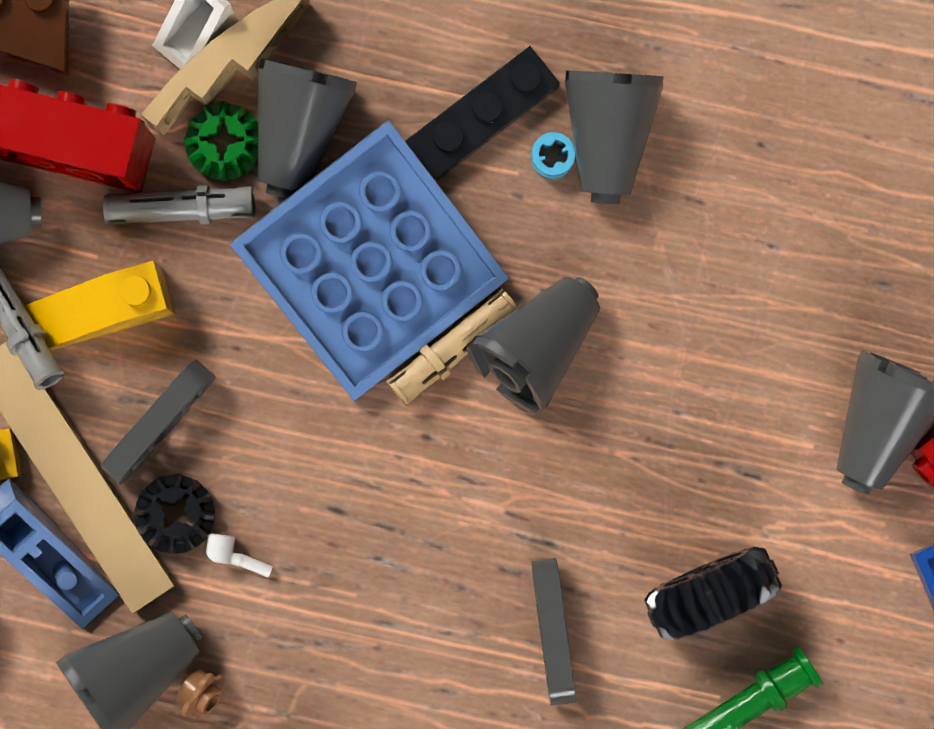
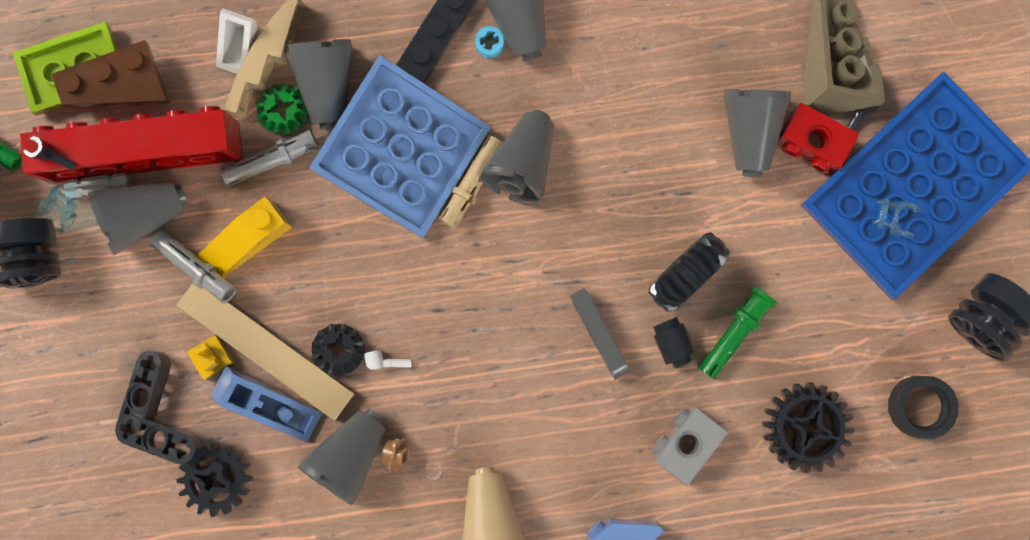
camera: 15 degrees left, 0 degrees up
dark grey beam [101,360,216,485] -> none
none -> black brick [653,317,696,368]

